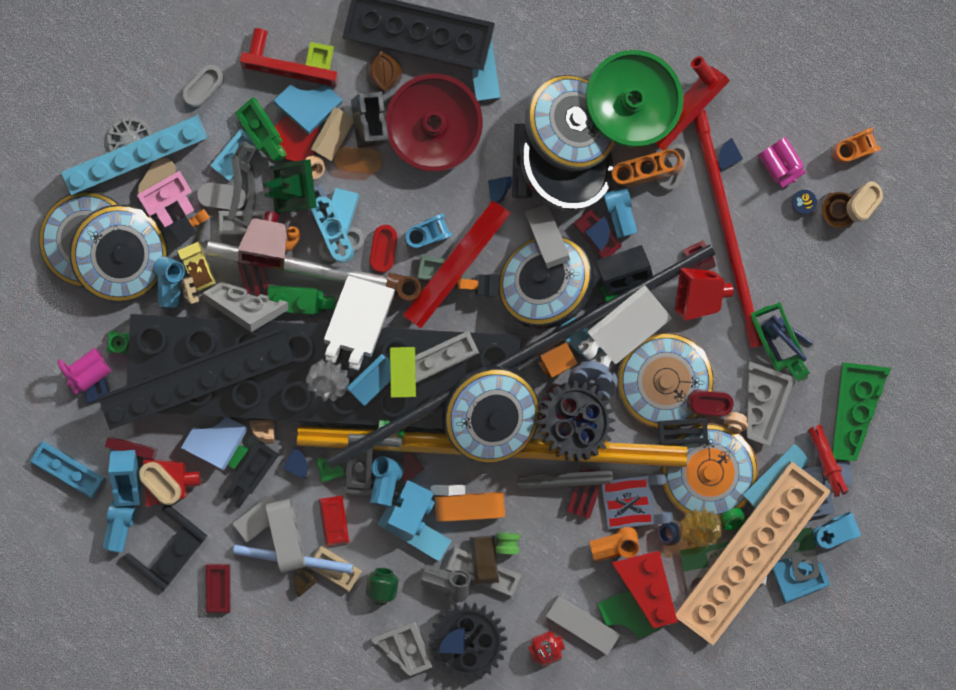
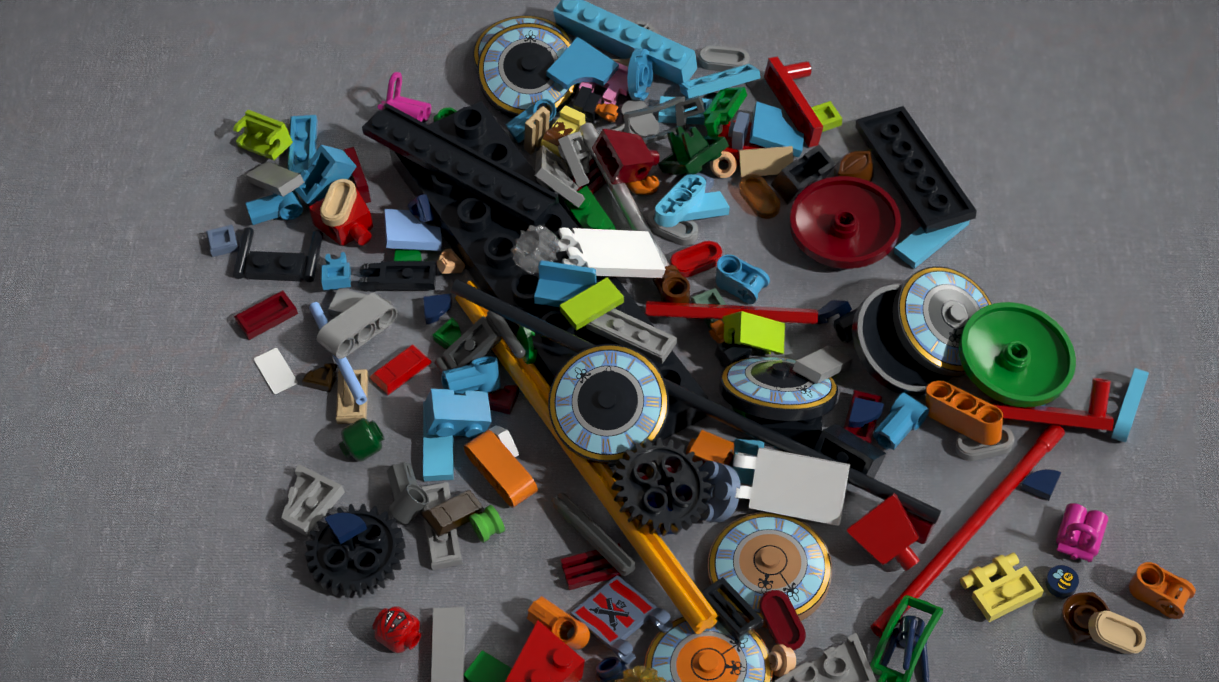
camera: 55 degrees right, 35 degrees down
none -> sand blue tile [206,225,239,257]
none -> lime hinge [233,110,293,160]
none -> light grey tile [246,162,304,197]
none -> white sticker [254,348,298,394]
none -> dark azure plate [321,252,351,290]
none -> dark blue tile [408,194,435,223]
none -> dark azure tile [546,37,619,90]
none -> light grey wing [558,131,590,187]
none -> dark azure tile [627,48,653,101]
none -> medium azure tile [679,64,761,99]
none -> lime hinge [723,311,785,355]
none -> sand blue plate [728,112,749,150]
none -> light yellow plate [960,552,1044,622]
none -> medium azure beam [1111,368,1149,443]

